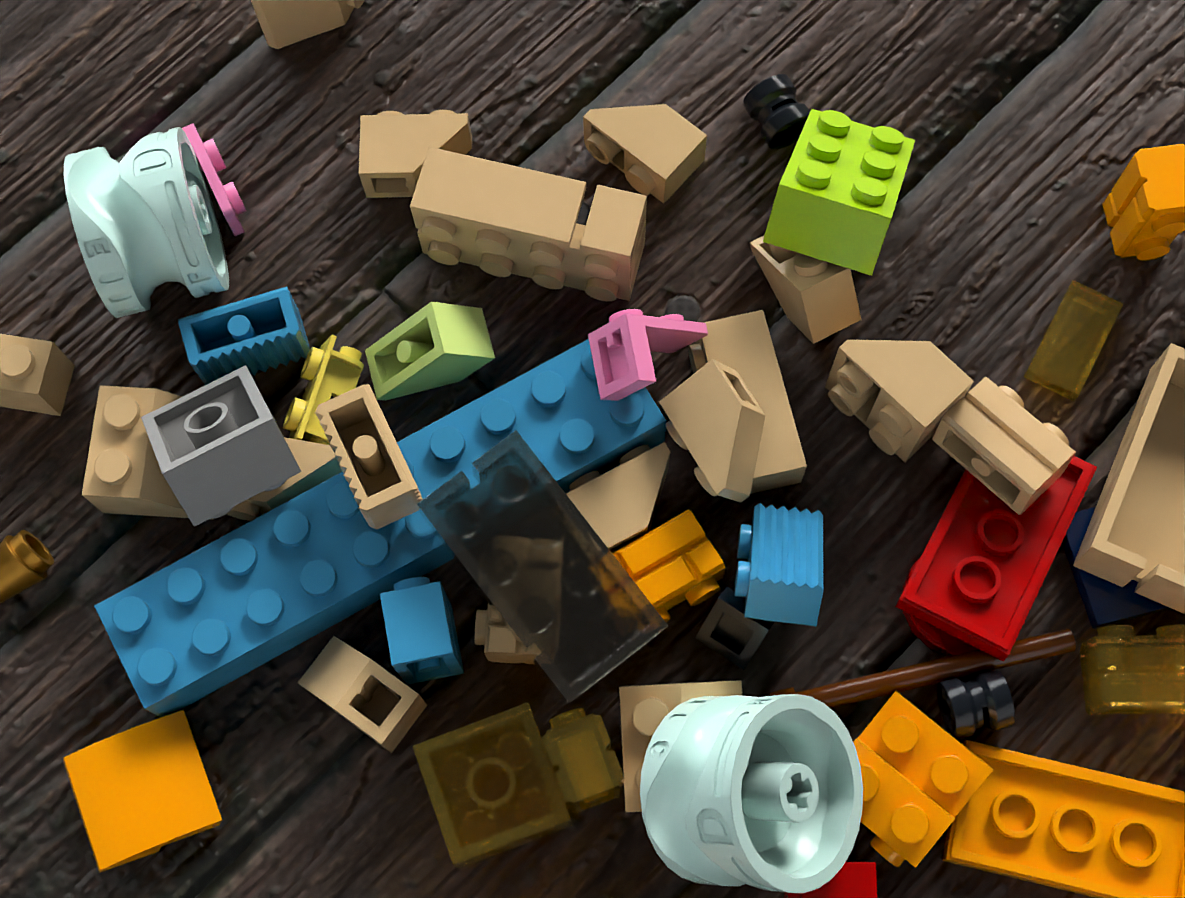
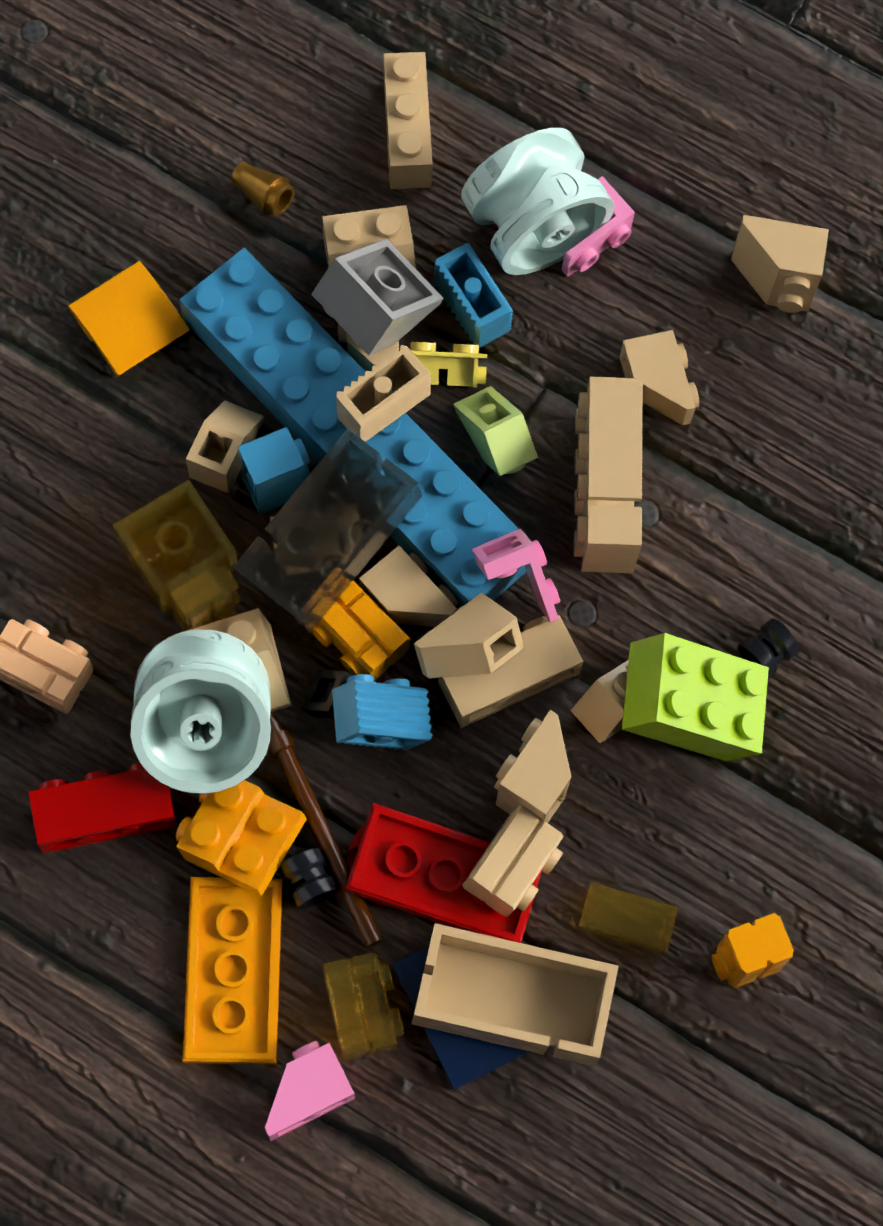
camera: 70 degrees right, 0 degrees up
tan slope [583,104,707,204] -> none

